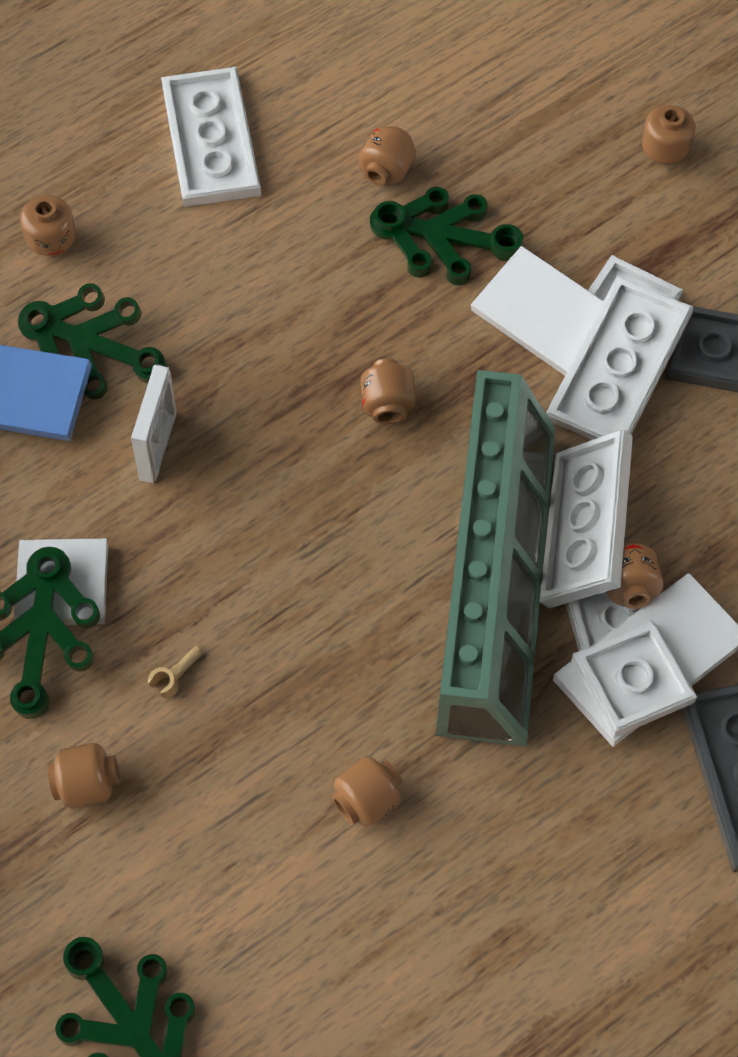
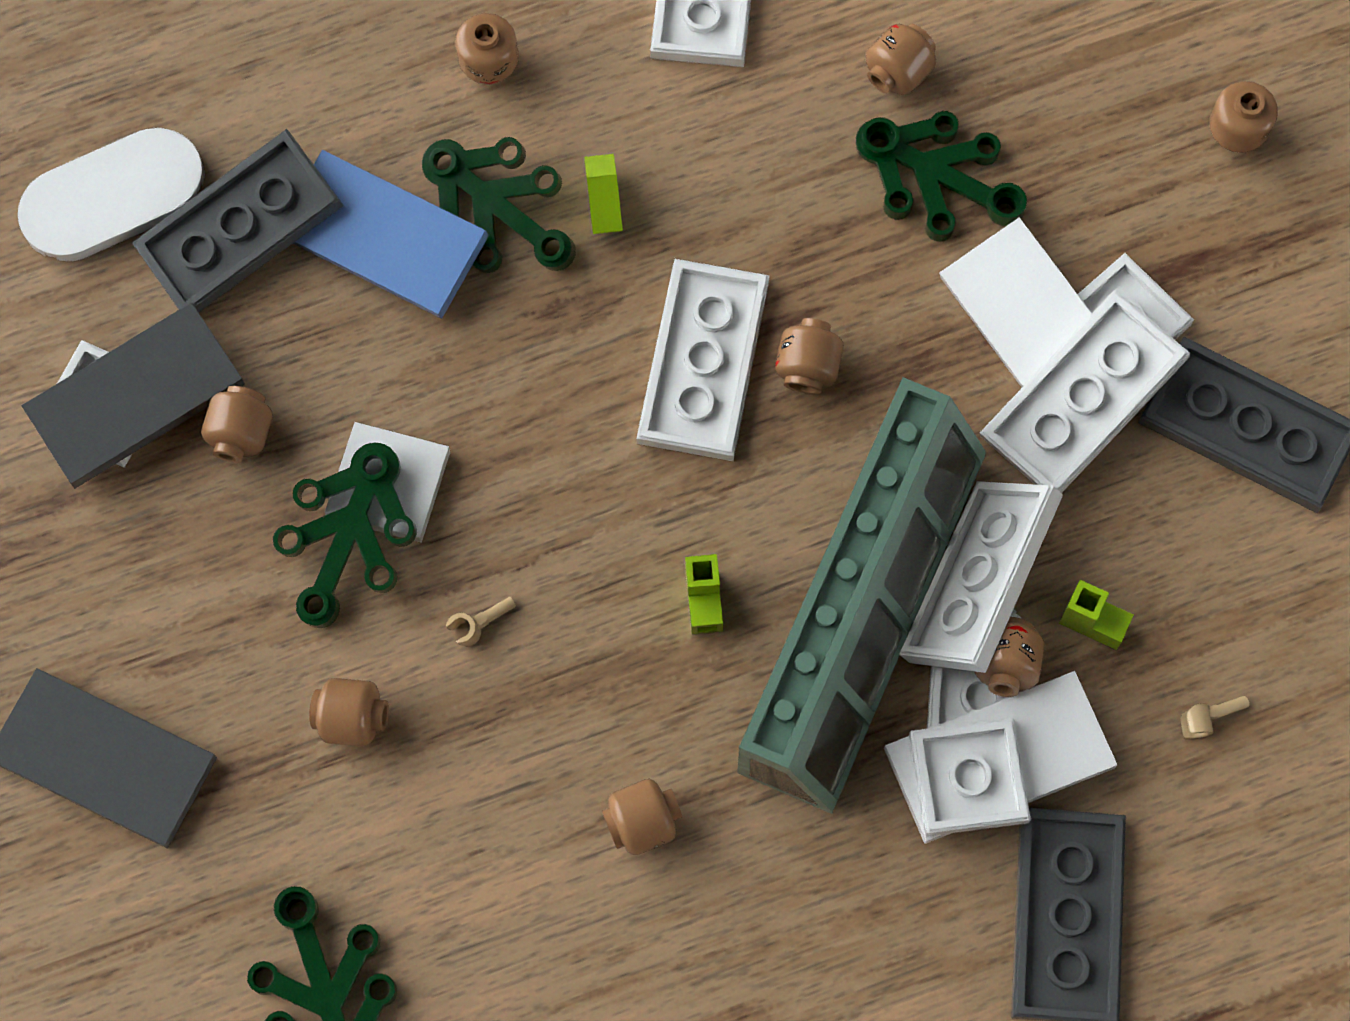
camera: 20 degrees right, 10 degrees up
white tile [131,365,177,483] -> none
none -> lime piece [584,154,623,234]
none -> white tile [636,259,770,461]
none -> lime piece [685,554,723,635]
none -> lime piece [1059,580,1134,650]

